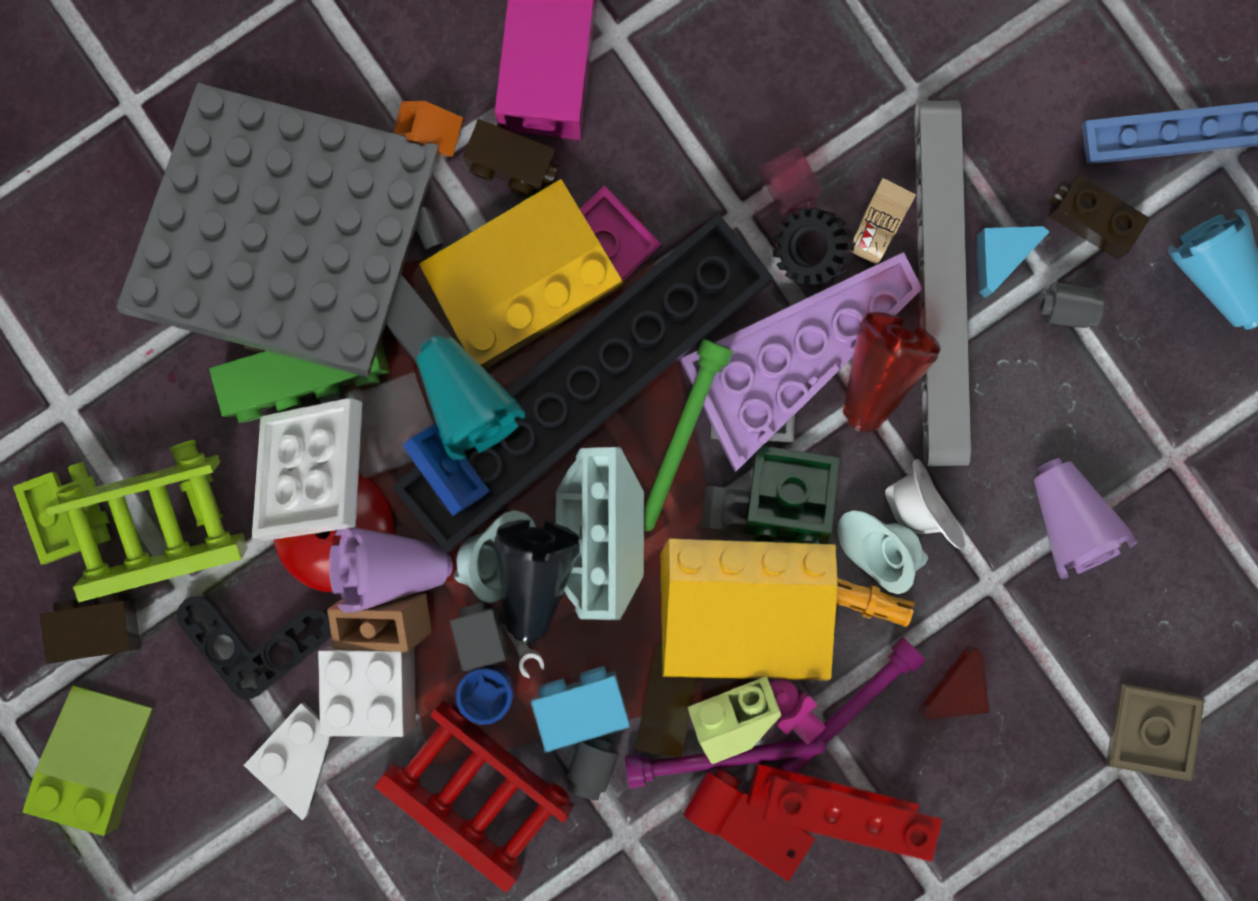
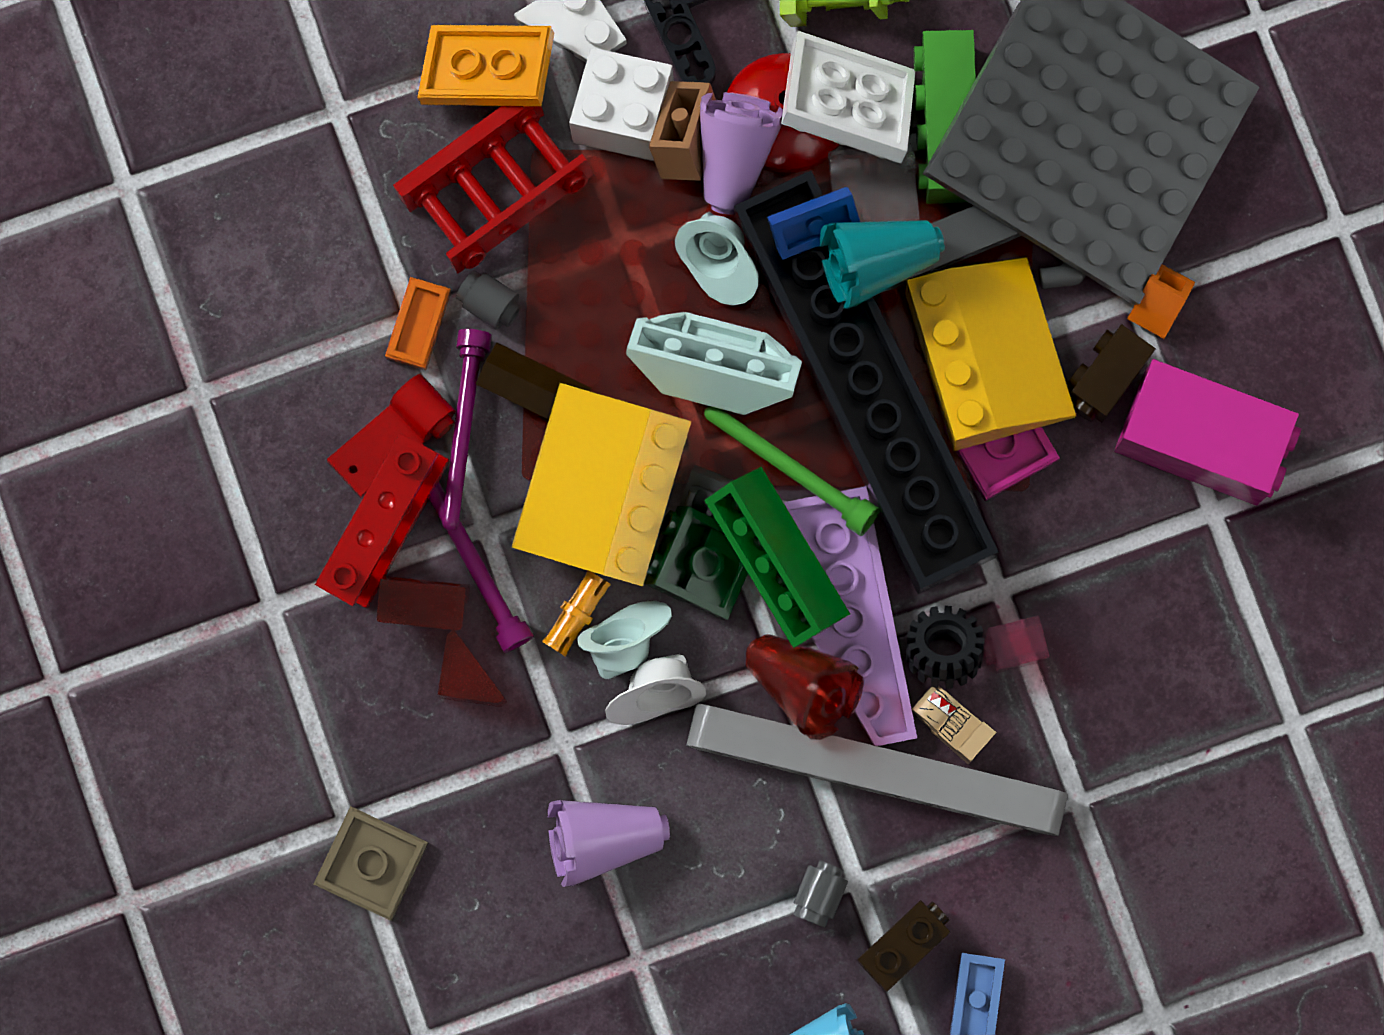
camera: 110 degrees right, 5 degrees down
dark grey brick [450,602,510,671] -> none
blue wheel [456,665,515,725] -> none
black cone [495,520,580,642] -> none
white hand [502,623,544,678] -> none
medium azure brick [531,666,630,752] -> none
yellowish green slope [687,676,781,764] -> none
dark pink hips [769,679,826,745] -> none
medium azure slope [976,226,1049,298] -> none
none -> clear red bracket [377,576,470,630]
none -> orange tile [385,277,451,370]
none -> light orange tile [417,25,555,106]
none -> green brick [704,467,850,648]

